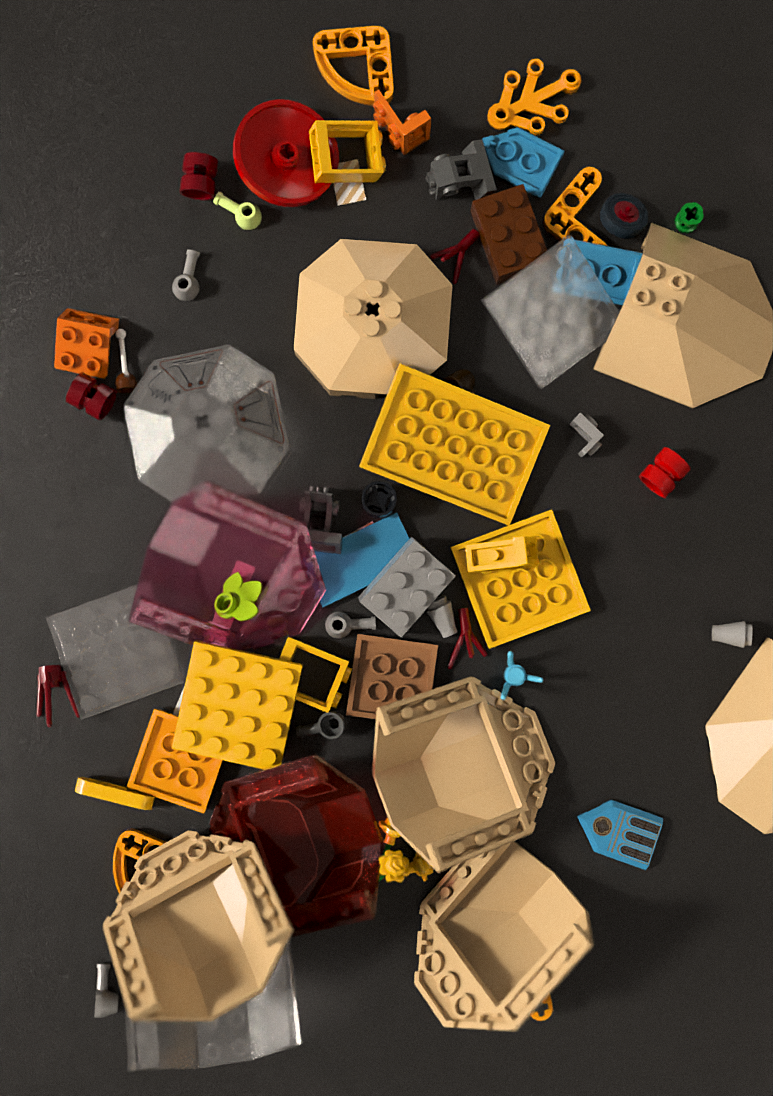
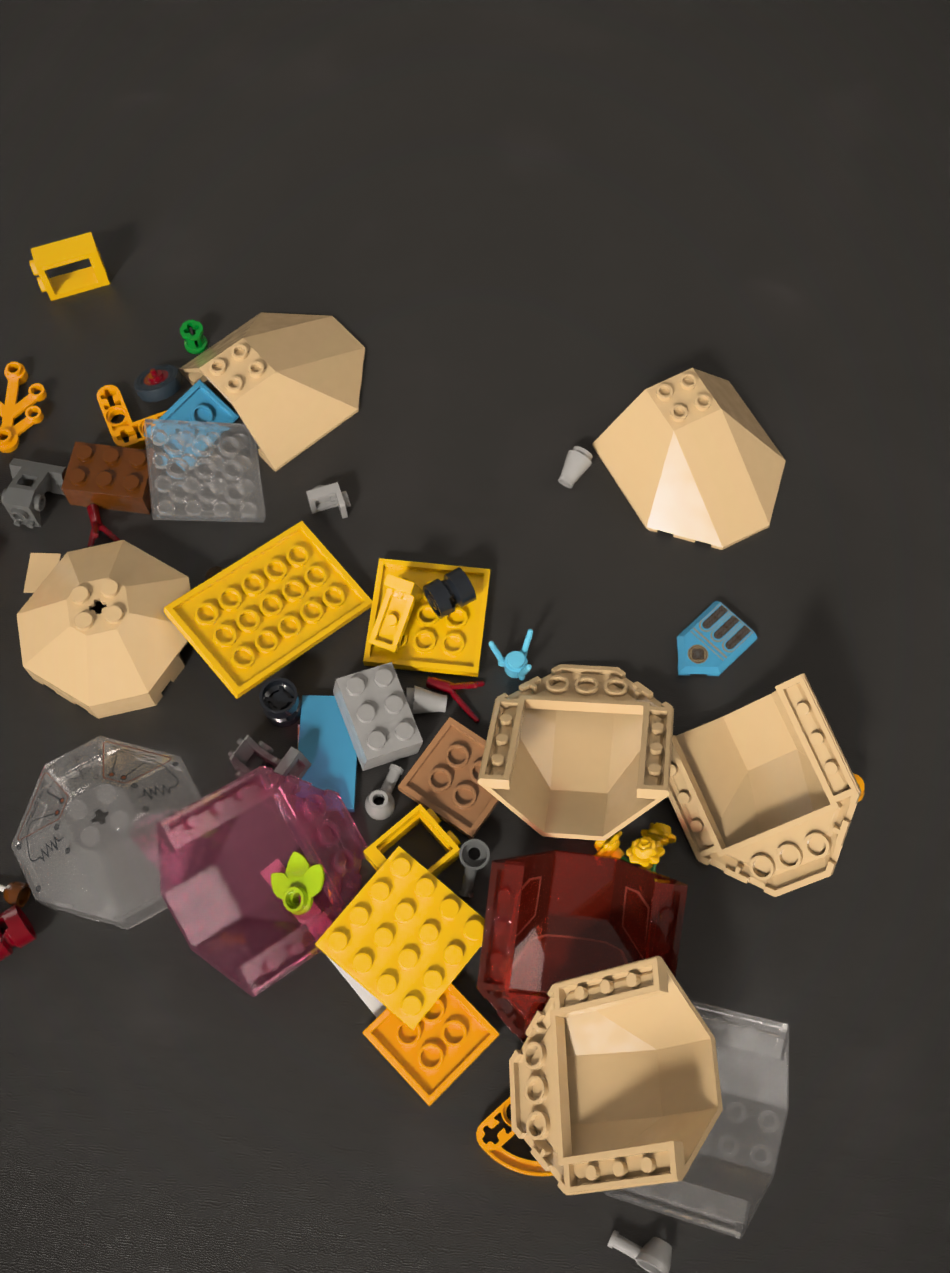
camera: 65 degrees left, 20 degrees down
dark red plant [36,665,81,727] -> none
clear plate [46,581,185,720] -> none
yellow beam [75,777,155,810] -> none
dark azure tile [482,127,565,198] -> none
red wheel [639,447,691,498] -> none
none -> tan sticker [23,553,61,593]
none -> yellow window [29,232,110,301]
none -> black wheel [423,567,476,619]

